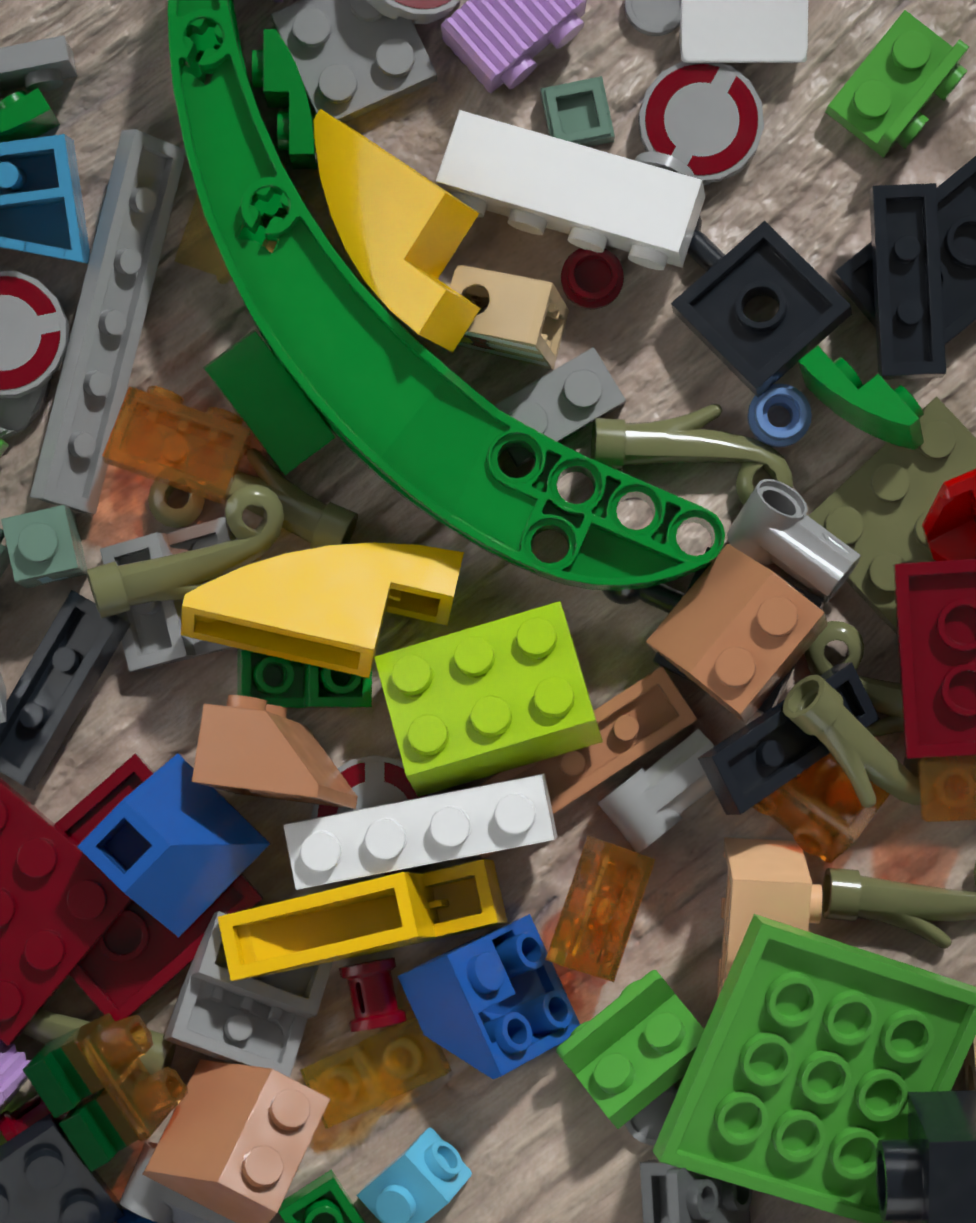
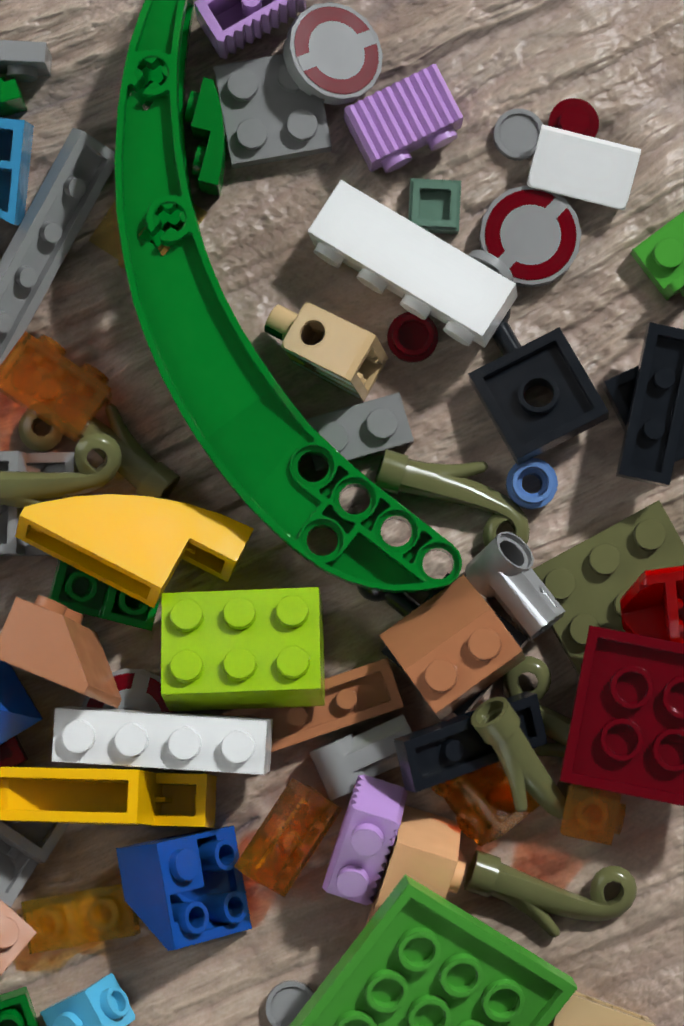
camera: 10 degrees right, 0 degrees up
green slope [203,330,336,475] -> none
yellow slope [313,109,481,352] -> none
dark red bush [339,957,407,1032] -> none
bright green bracket [556,970,704,1129] -> none
green slope [798,346,924,450] -> none
none -> lavender brick [322,774,408,906]

